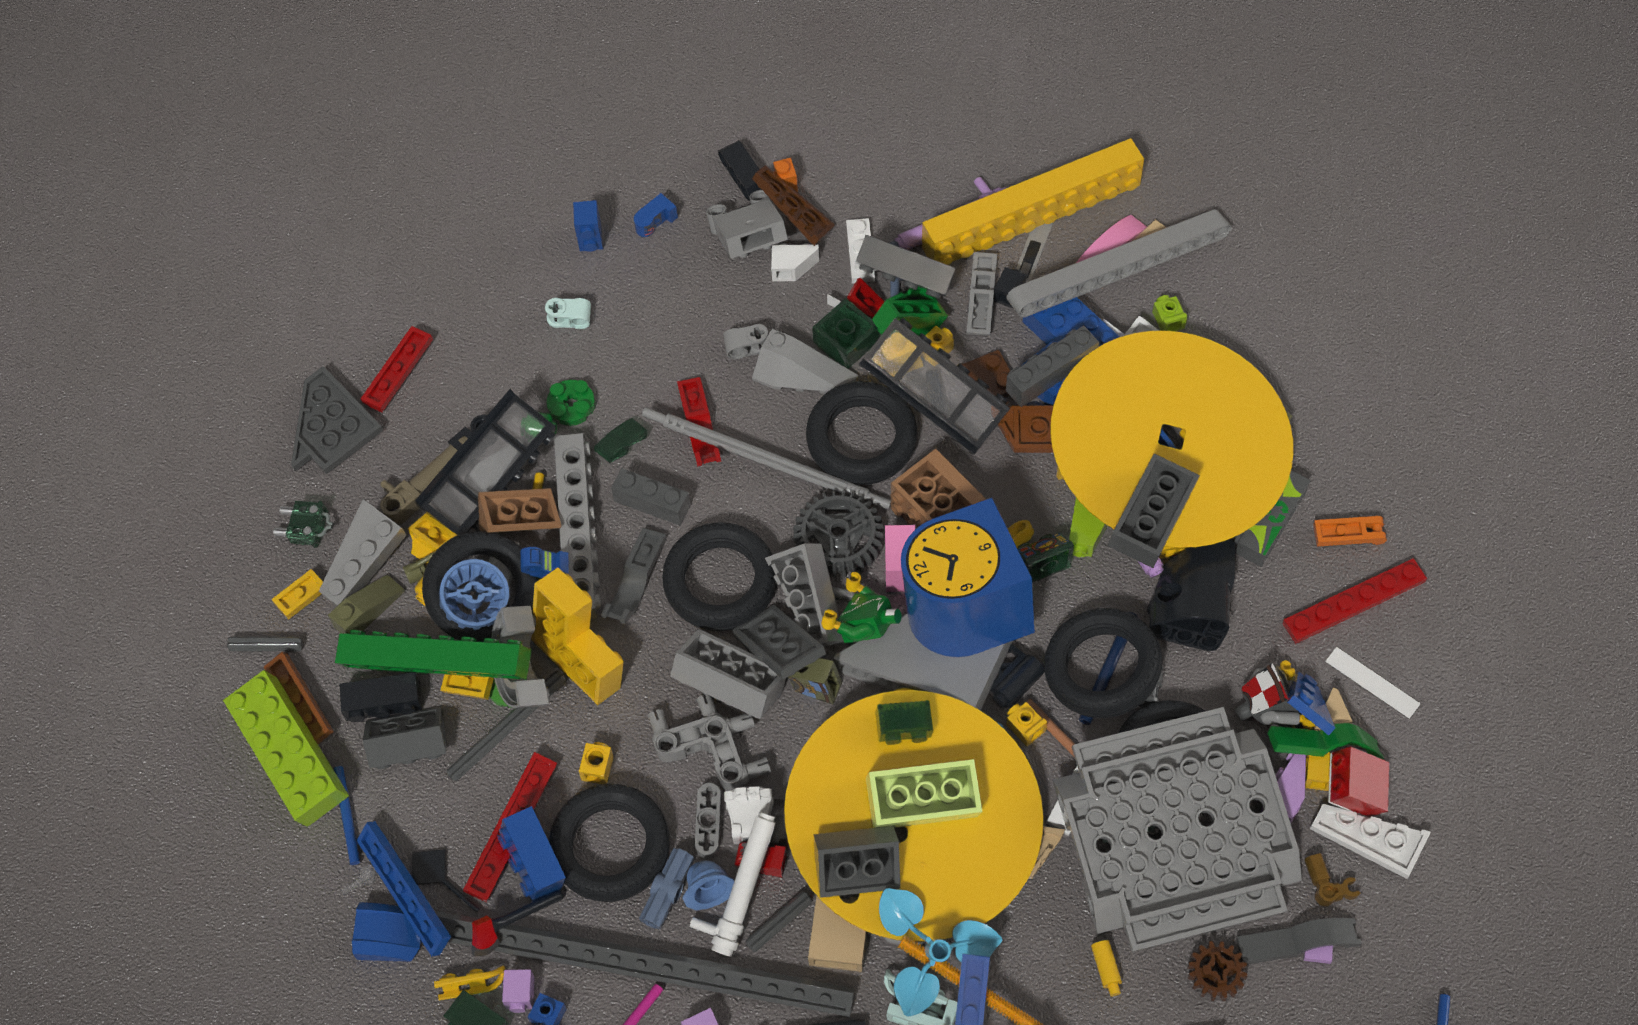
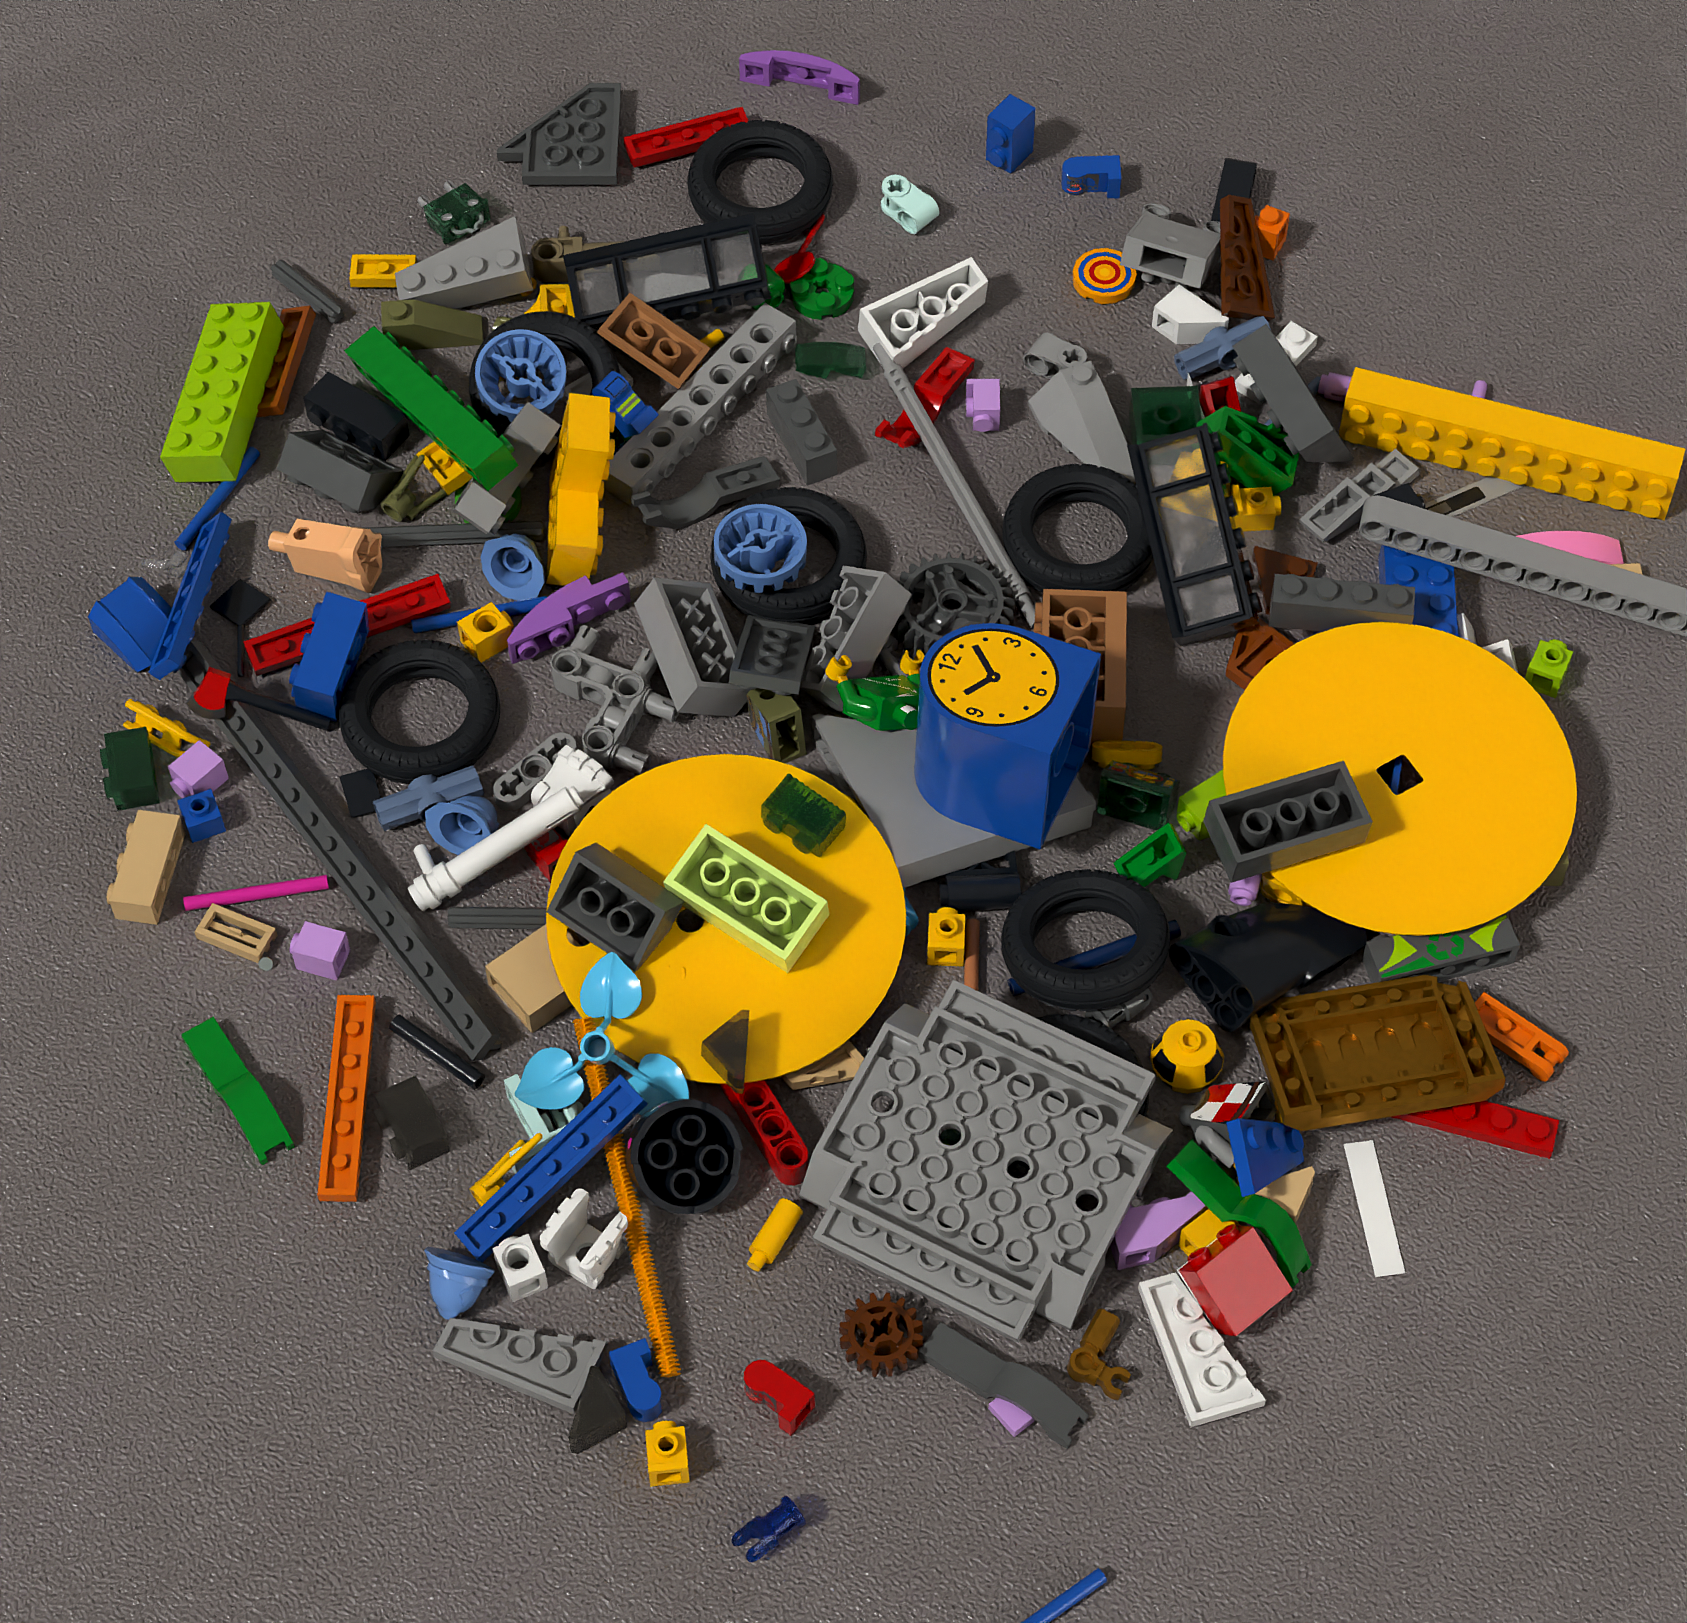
camera: 40 degrees right, 5 degrees down
none -> light nougat piece [268,519,382,593]
none -> black piece [339,769,381,818]
none -> olive plant [381,455,447,522]
none -> blue bar [411,596,547,633]
none -> medium blue piece [481,534,545,601]
none -> medium lavender slope [507,572,631,664]
none -> black cylinder [625,1099,743,1214]
none -> black tyre [687,120,833,244]
none -> clear smoke slope [701,1010,749,1094]
none -> medium blue gear [714,504,807,593]
none -> red beam [719,1080,809,1186]
none -> medium lavender slope [739,50,860,105]
none -> red piece [774,214,825,284]
none -> white wedge [858,257,988,369]
none -> lavender brick [966,379,1000,432]
none -> light orange tile [1072,248,1137,304]
none -> green slope [1113,822,1187,887]
none -> yellow cone [1150,1019,1224,1094]
none -> sand blue piece [1174,316,1271,380]
none -> pearl gold slope [1250,975,1505,1131]

